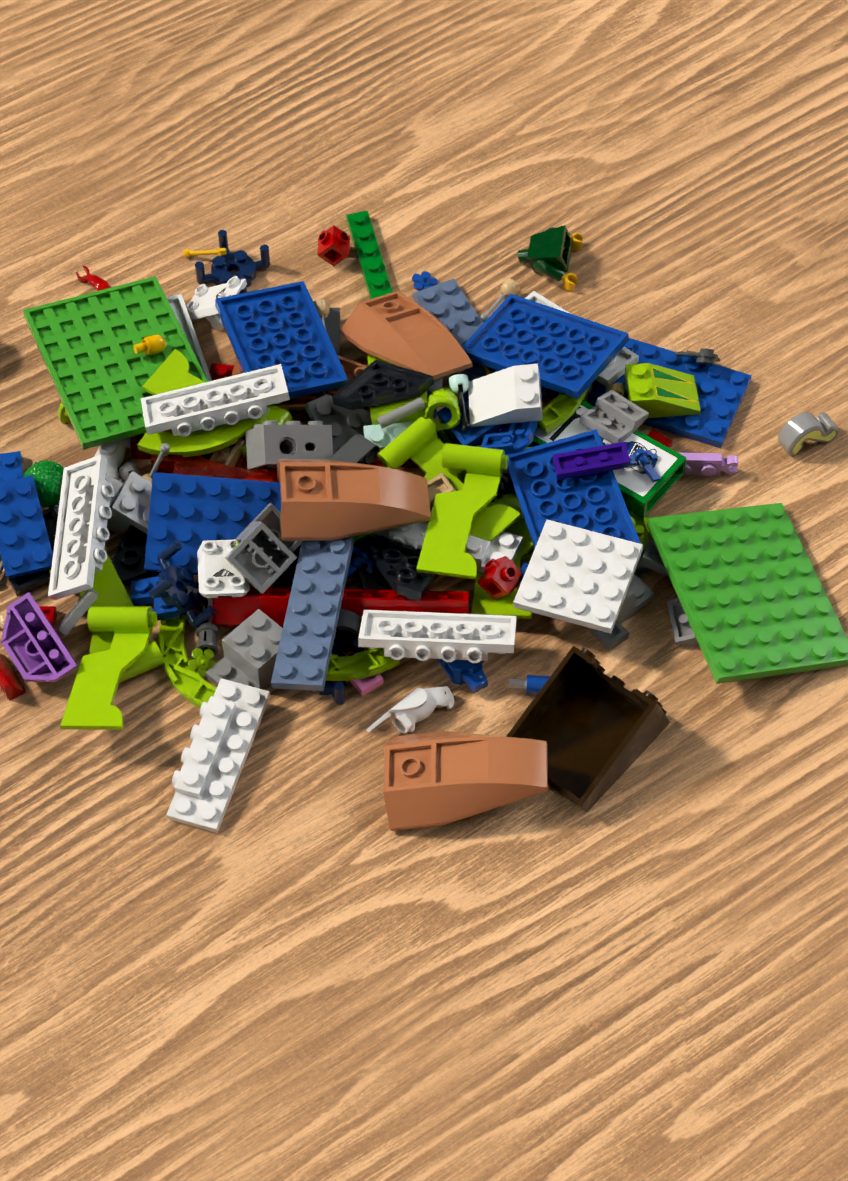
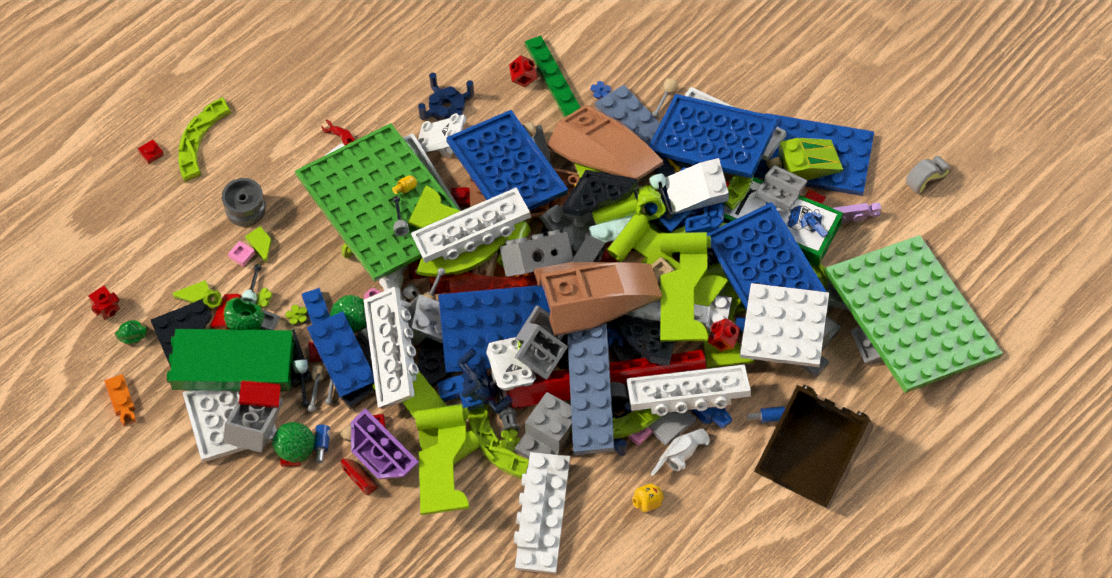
camera: 10 degrees left, 5 degrees up
light grey tile [59,588,98,636] -> none
yellow hinge [183,248,227,258] -> none
light grey piece [377,397,426,429] -> none
nougat wedge [383,731,548,831] -> none
dark green torso [518,225,583,291] -> none
dark purple plate [553,442,631,480] -> none
dark grey plate [675,348,721,365] -> none
none -> light grey hinge [393,196,409,236]
none -> yellow head [632,483,664,513]
none -> light grey slope [649,410,697,446]

